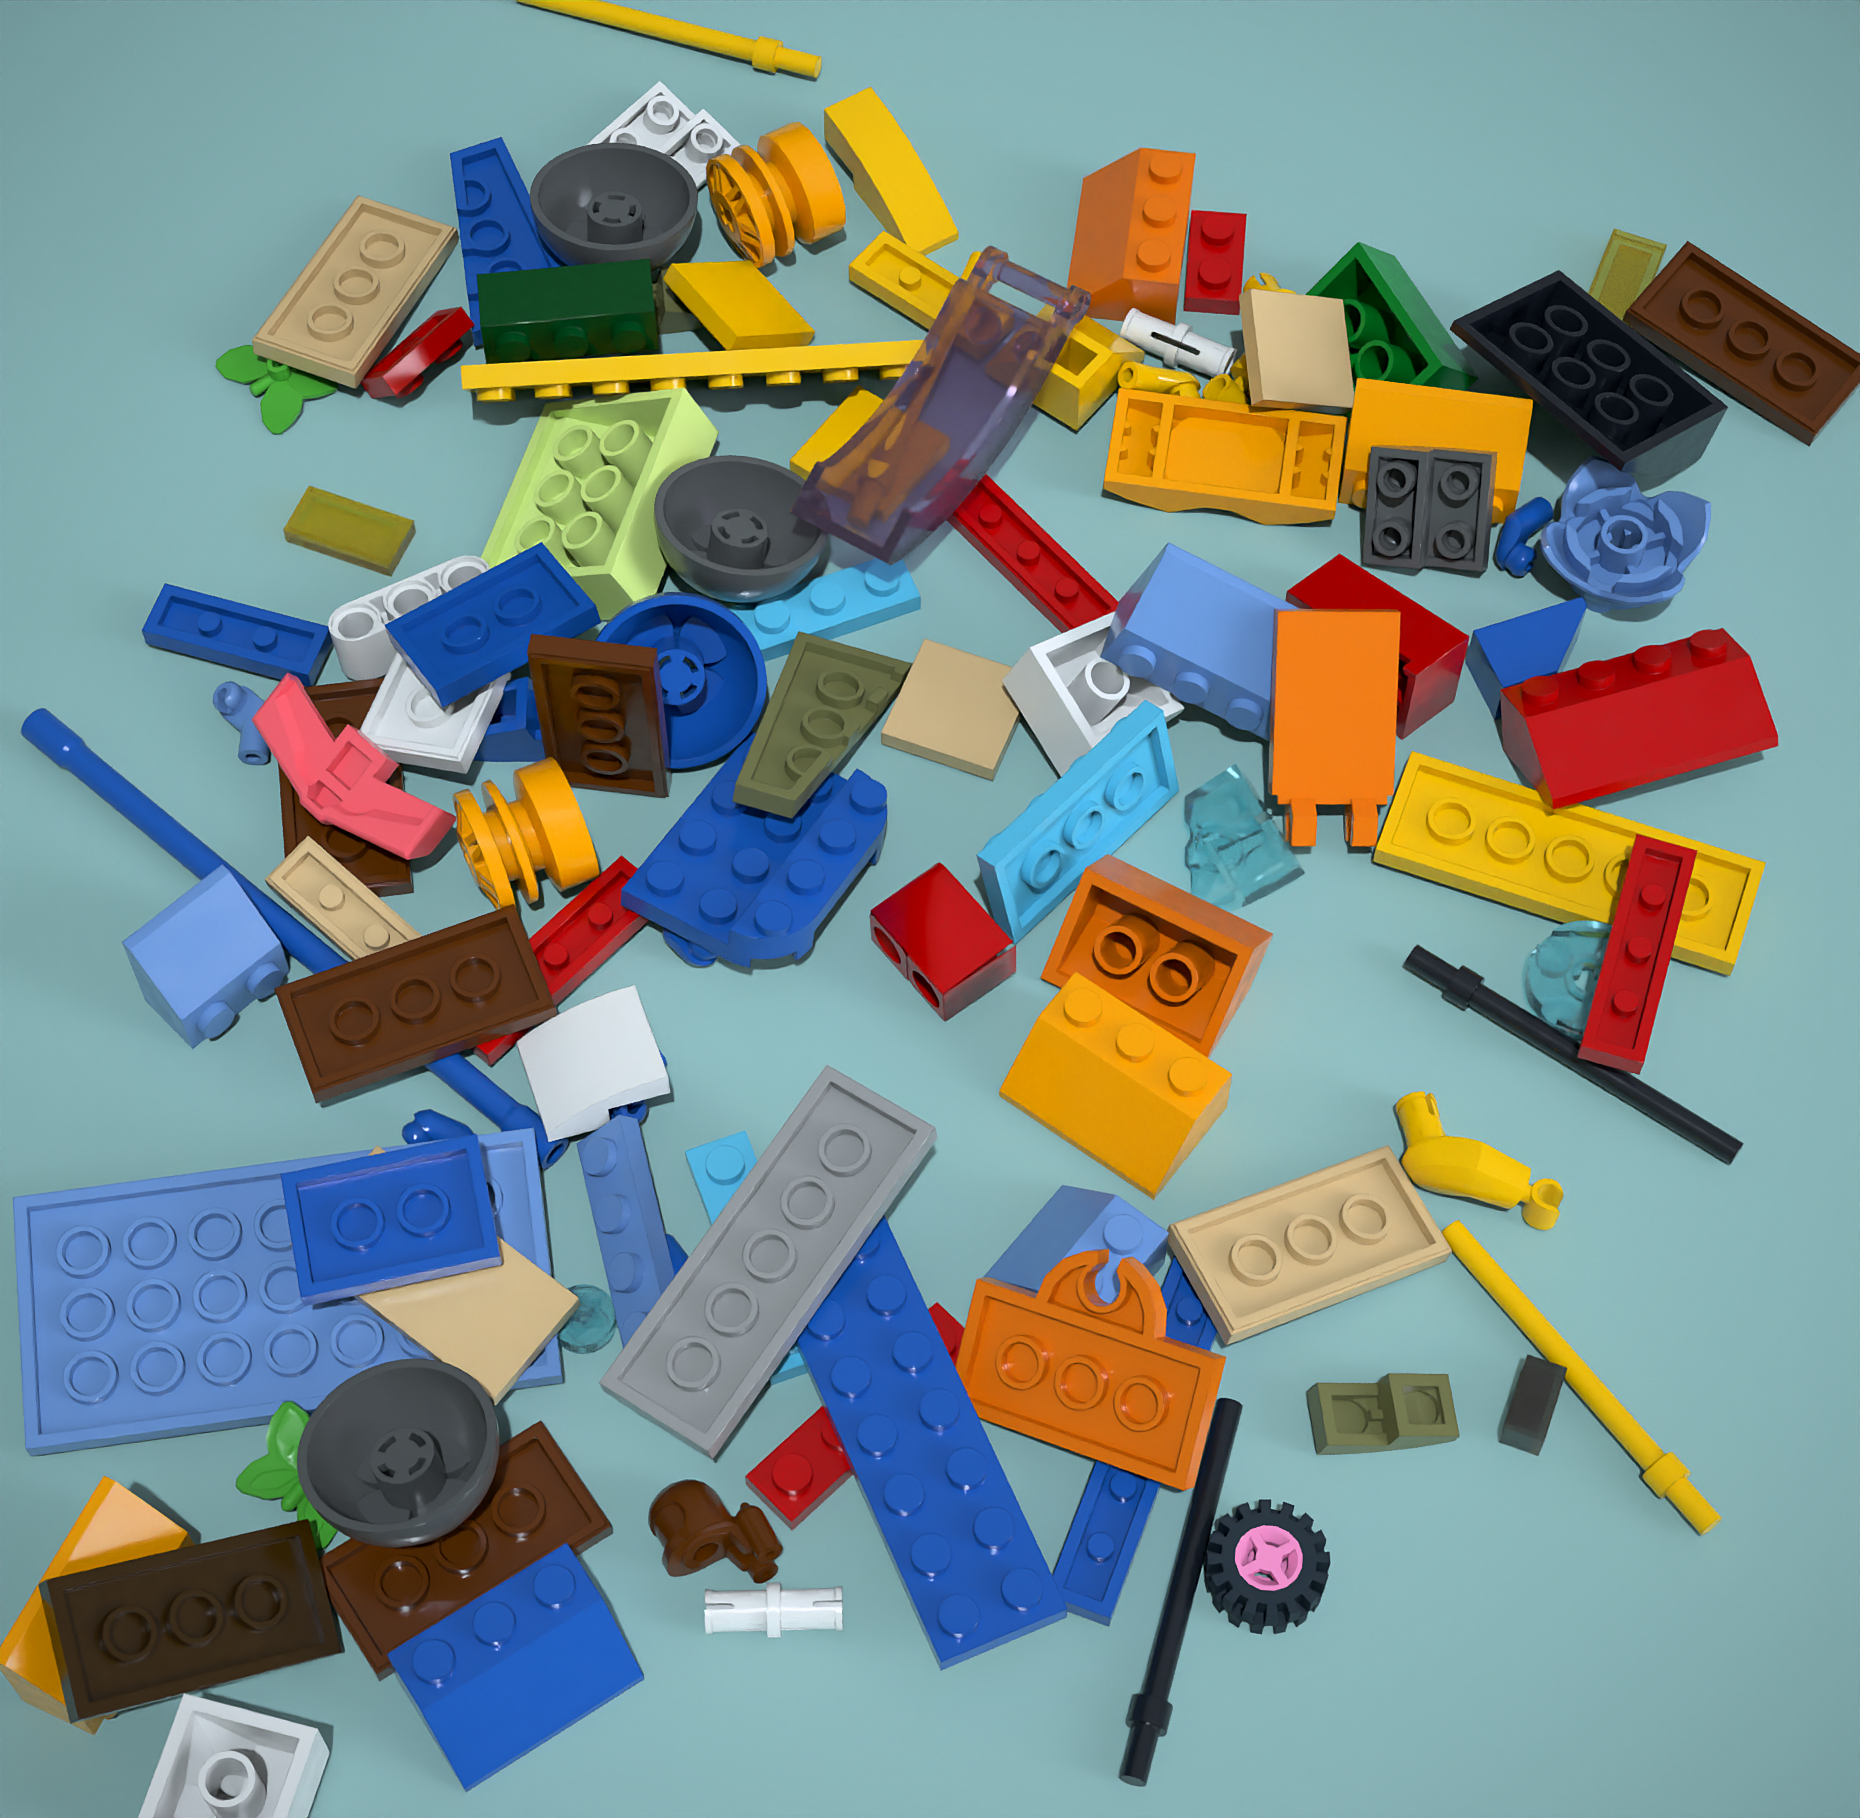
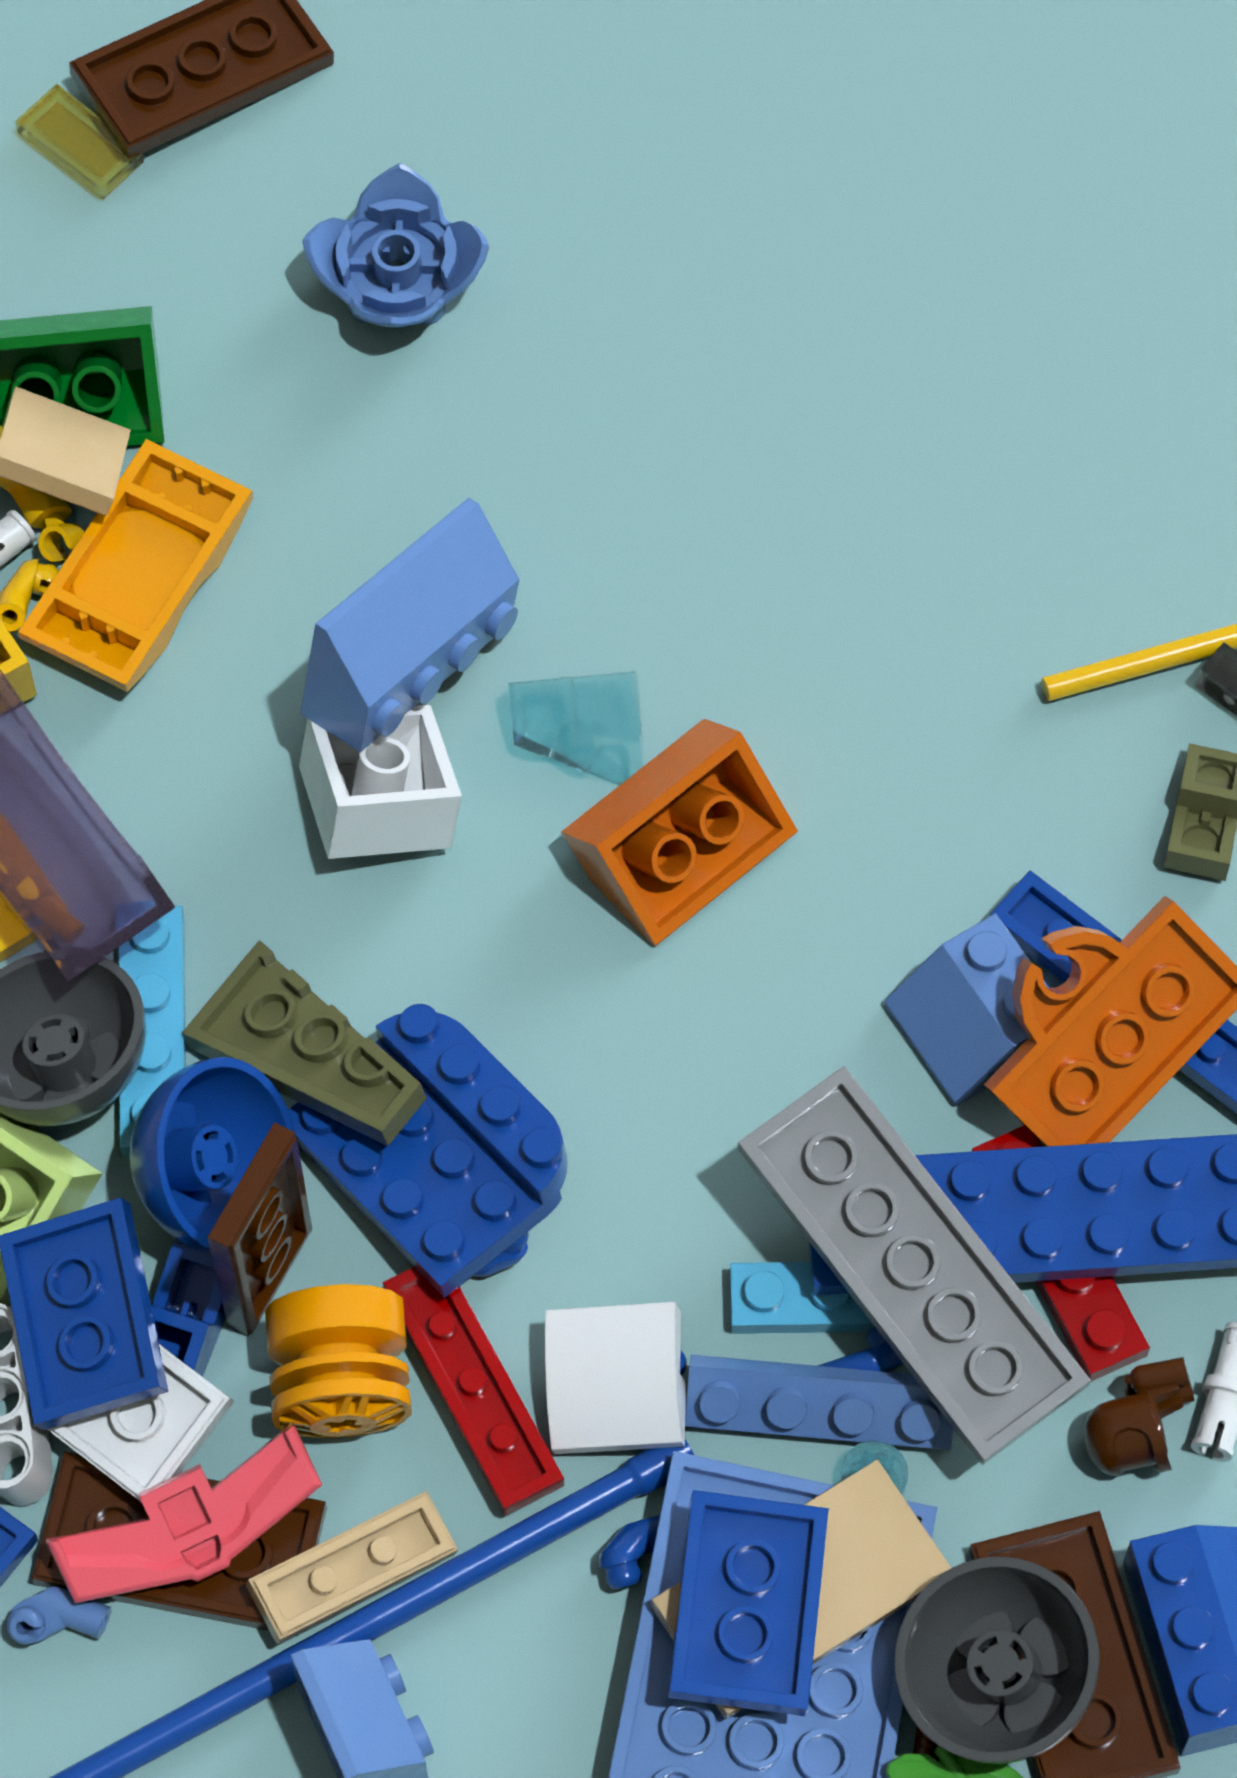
camera: 70 degrees left, 5 degrees up
reddish brown tile [274,904,557,1103] -> none
red piece [869,862,1016,1022] -> none
tan tile [881,638,1022,781] -> none
red tile [931,463,1119,633] -> none
medium azure plate [976,700,1179,944] -> none
light orange slope [999,971,1232,1200] -> none
tan tile [1167,1145,1452,1345] -> none
orange tile [1268,609,1401,846] -> none
red wedge [1285,553,1470,740] -> none
light orange slope [1338,378,1533,524] -> none
dark grey slope [1362,445,1497,572] -> none
yellow plate [1373,751,1766,976] -> none
yellow arm [1395,1091,1564,1230] -> none
black bar [1405,944,1744,1165] -> none
black slope [1449,270,1728,477] -> none
blue slope [1465,597,1587,720] -> none
blue arm [1495,497,1554,576] -> none
red slope [1500,628,1779,810] -> none
clear light blue plate [1525,920,1611,1042] -> none
red plate [1577,834,1698,1075] -> none

